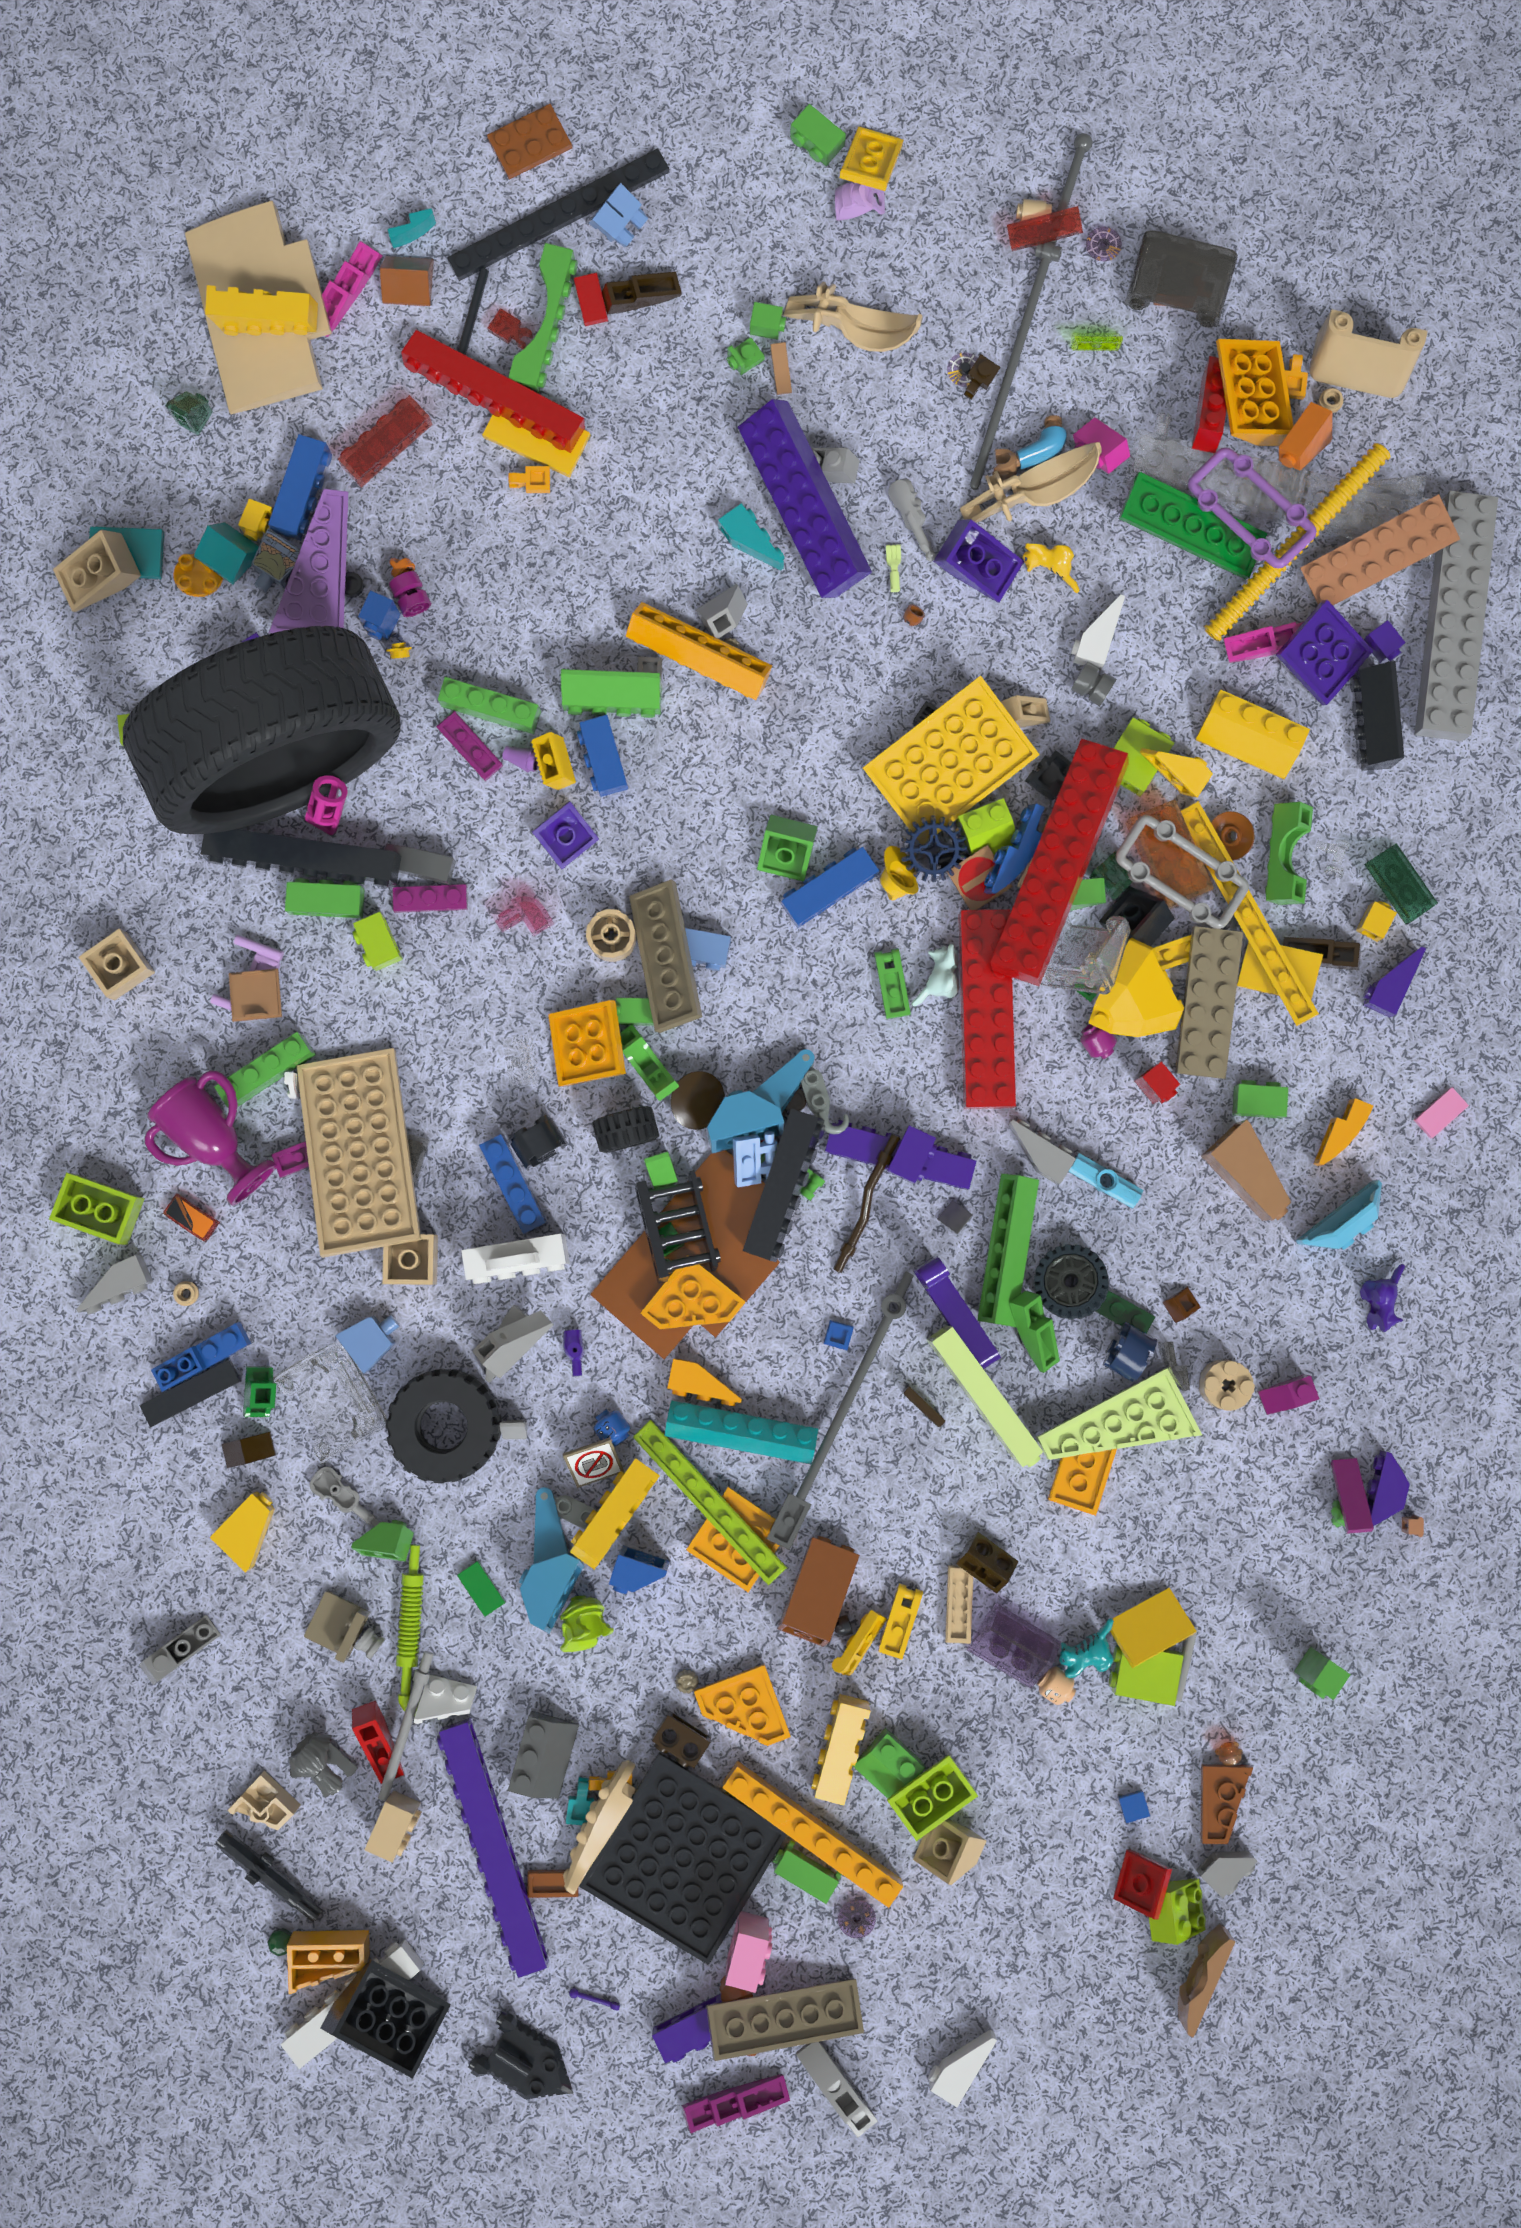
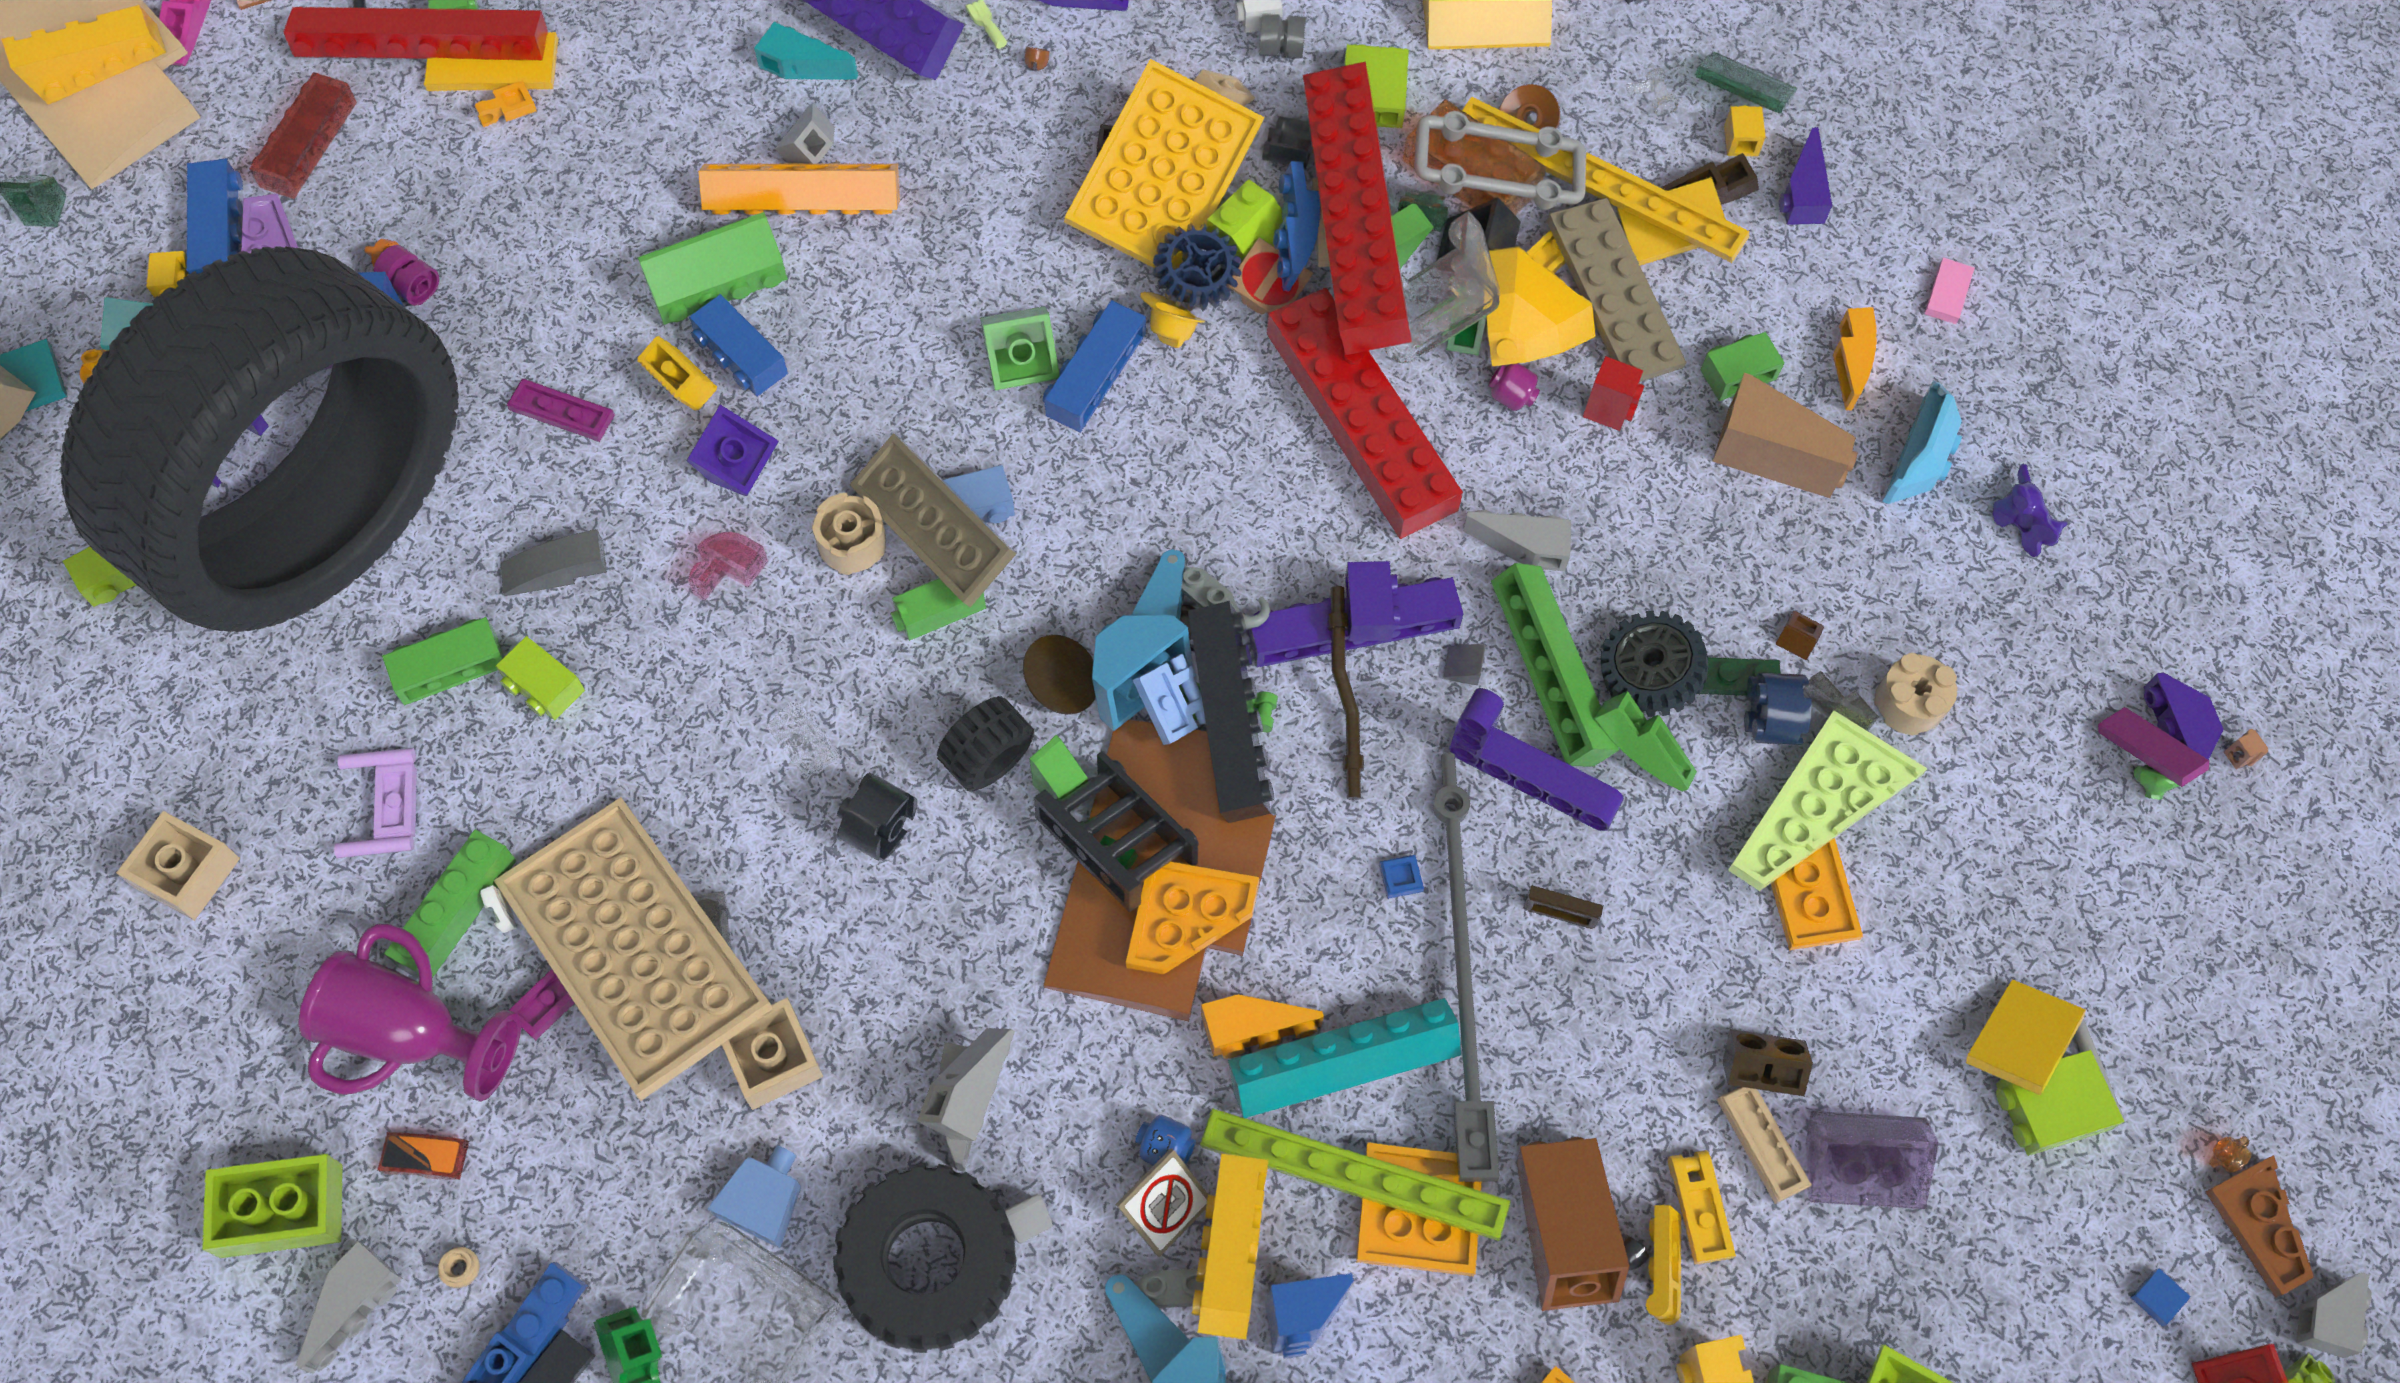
camera: 30 degrees left, 20 degrees down
black brick [200,829,402,888] -> none
medium nougat piece [229,968,282,1022] -> none
dark pink piece [305,776,348,835] -> none
magenta plate [393,884,468,913] -> none
bright green brick [438,677,541,735] -> none
white brick [461,1234,570,1284] -> none
blue brick [479,1134,548,1234] -> none
medium lavender cone [502,746,539,772] -> none
light orange plate [548,1000,626,1087] -> none
dark purple piece [563,1330,585,1377] -> none
bright green arch [620,1025,679,1101] -> none
bright green plate [874,948,911,1020] -> none
light aqua animal [912,944,959,1006] -> none
yellowish green brick [926,1325,1043,1467] -> none
light nougat head [1037,1666,1076,1705] -> none
teal animal [1059,1618,1114,1678] -> none
medium azure piece [1068,1153,1144,1209] -> none
yellow slope [1140,748,1213,798] -> none
magenta slope [1257,1374,1320,1415] -> none
bright green arch [1265,802,1313,905] -> none
bright green brick [1294,1647,1351,1700] -> none

